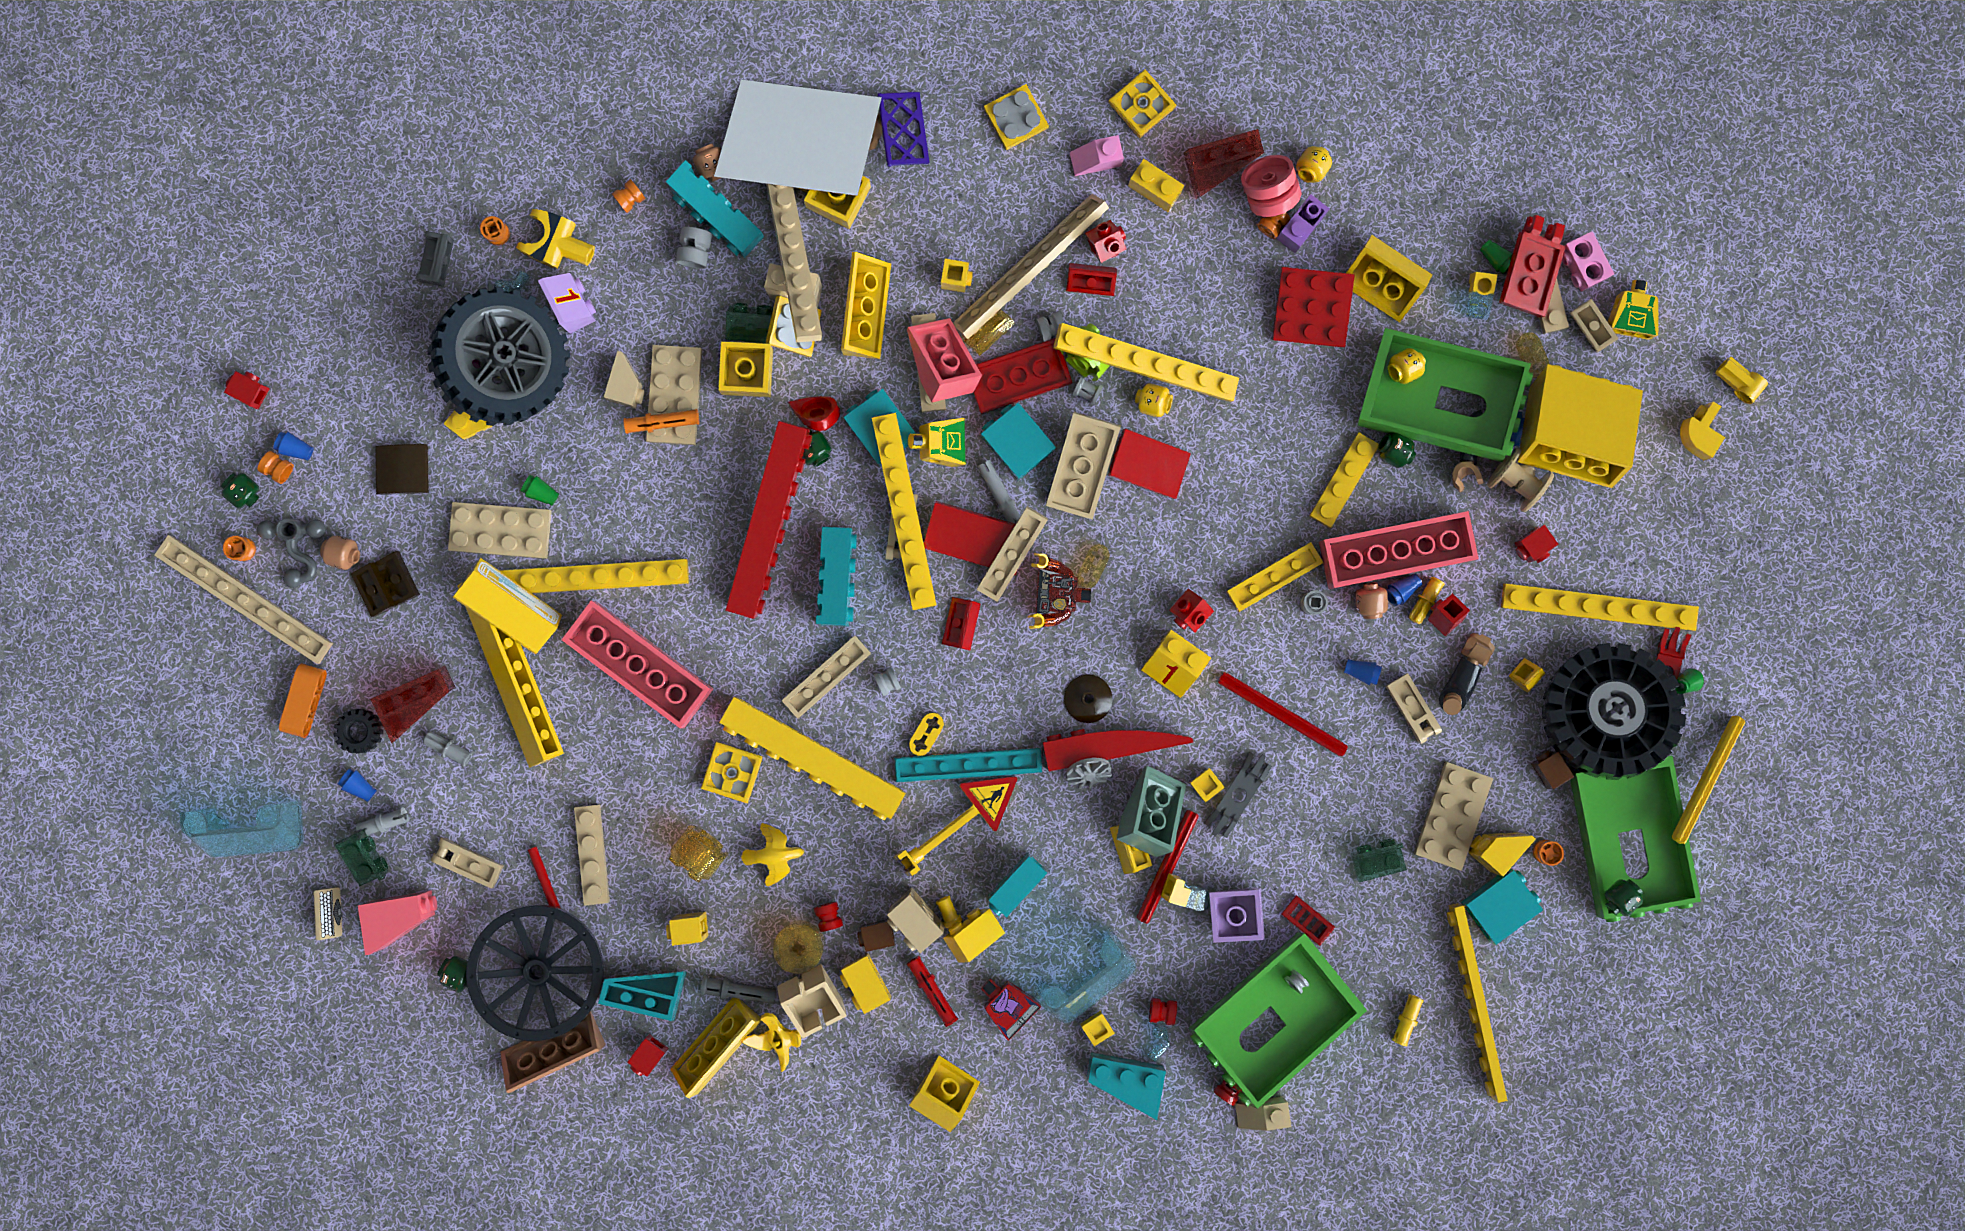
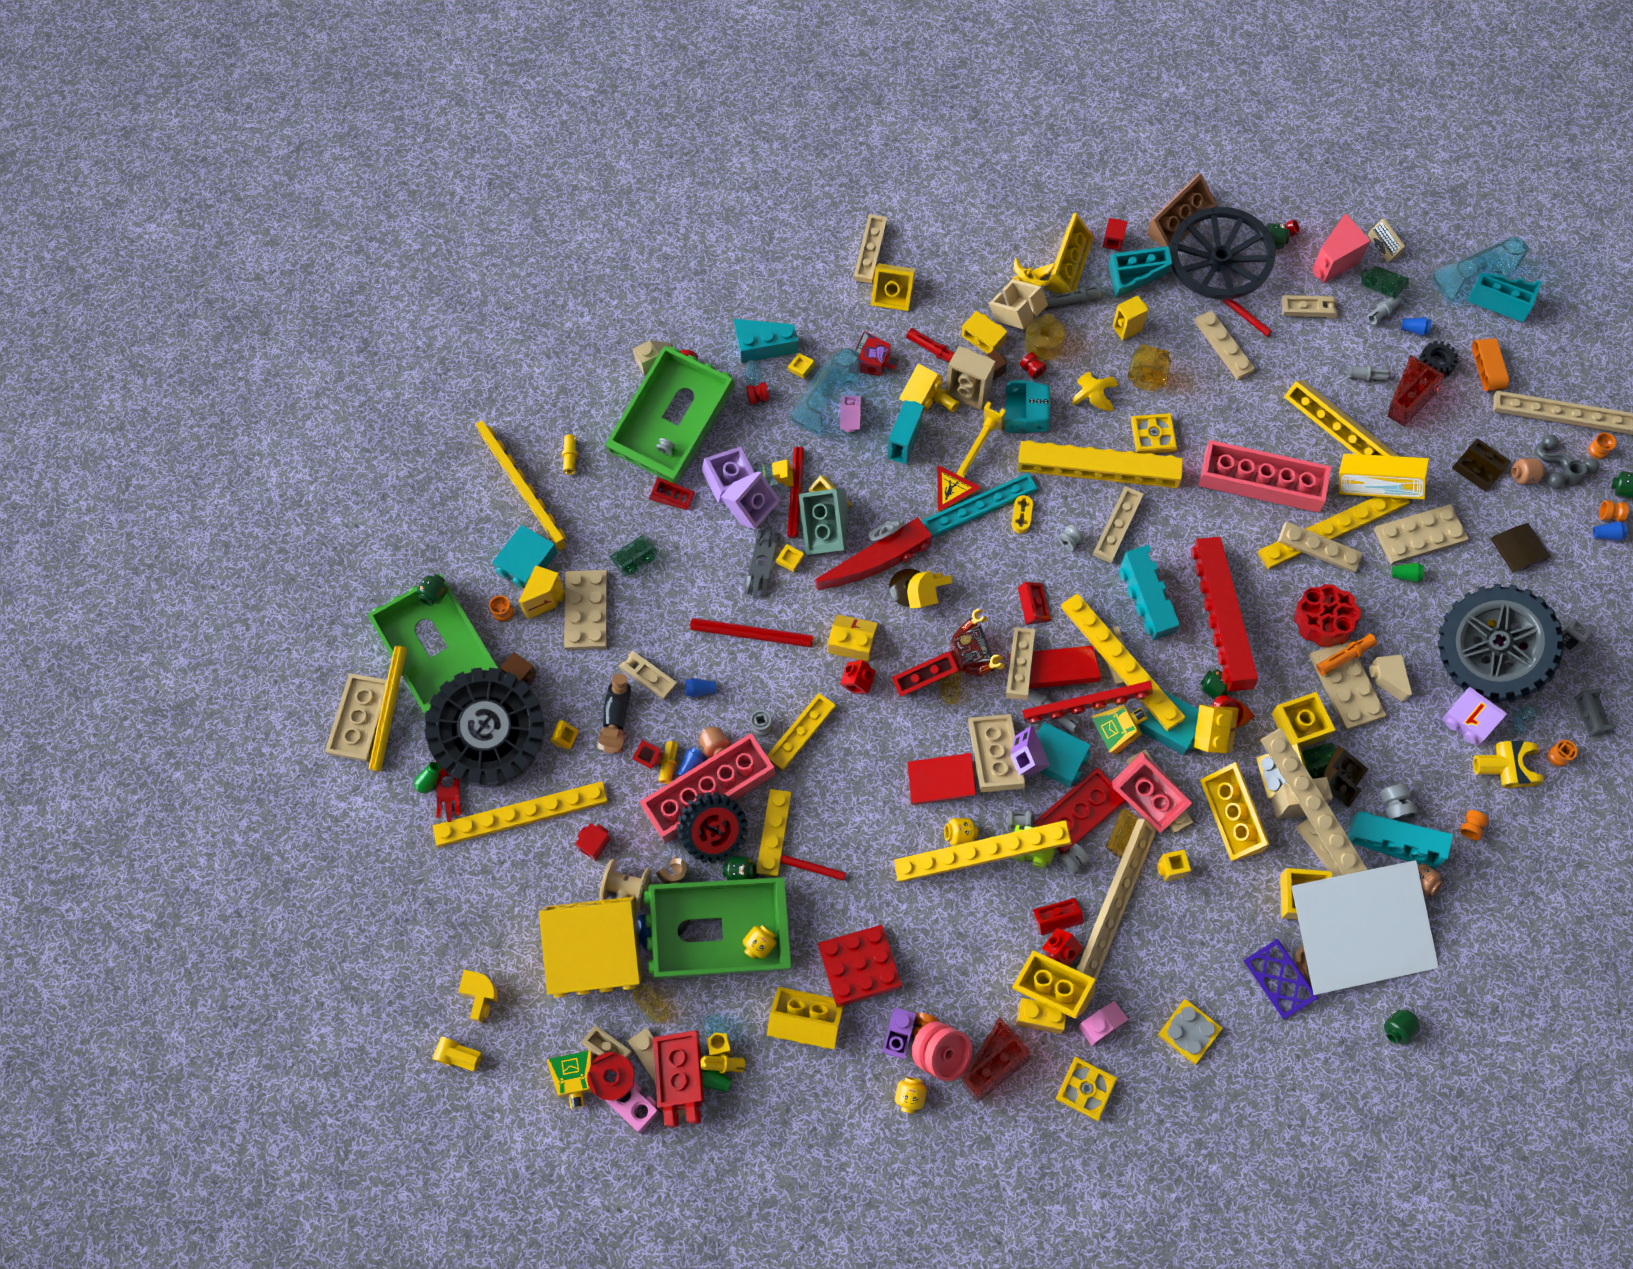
camera: 170 degrees right, 20 degrees down
none -> tan plate [325,673,387,762]
none -> red plate [587,1052,635,1101]
none -> wheel [677,792,748,864]
none -> yellow axle [700,1054,745,1073]
none -> lavender slope [721,472,781,529]
none -> red bar [780,855,846,881]
none -> bright pink slope [840,396,861,432]
none -> tan plate [854,214,887,284]
none -> red brick [891,651,961,697]
none -> yellow brick [907,571,953,608]
none -> teal piece [1005,380,1050,434]
none -> medium lavender slope [1011,726,1050,775]
none -> yellow slope [1012,950,1096,1019]
none -> red plate [1022,681,1153,724]
none -> yellow slope [1193,705,1239,753]
none -> tan plate [1278,522,1362,573]
none -> red hinge [1285,219,1300,236]
none -> red connector [1294,584,1361,647]
none -> dark brown slope [1324,746,1368,808]
none -> dark green head [1384,1010,1420,1045]
none -> teal wedge [1467,273,1542,322]
none -> light grey slope [1562,618,1591,653]

